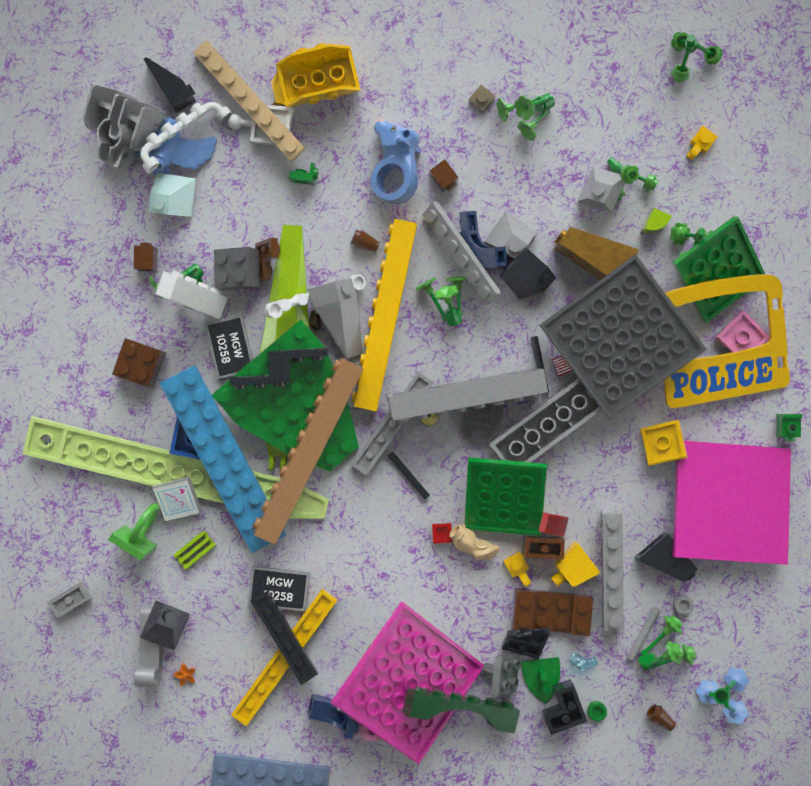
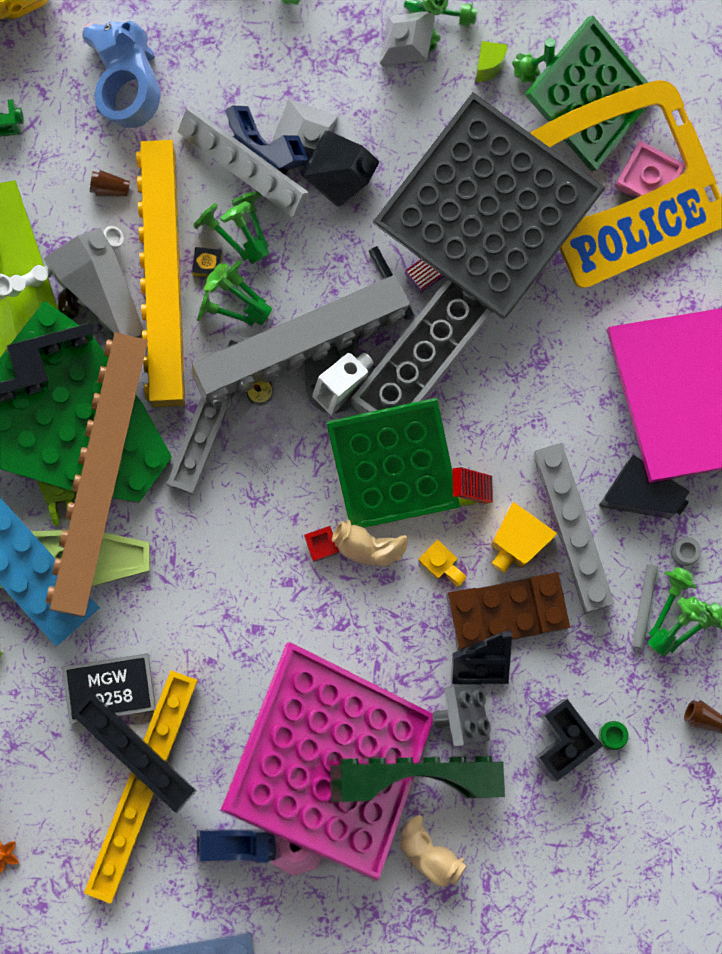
camera: 25 degrees left, 10 degrees down
black bar [387,452,430,500] -> none
reddish brown brick [429,159,459,192] -> none
green shield [521,657,560,704] -> none
reddish brown brick [522,536,565,560] -> none
pearl gold slope [554,227,640,280] -> none
clear light blue arm [569,653,598,670] -> none
yellow tile [640,420,688,466] -> none
none -> black tile [192,247,223,277]
none -> plant [196,259,272,326]
none -> white torso [312,352,374,415]
none -> tan animal [400,815,467,887]

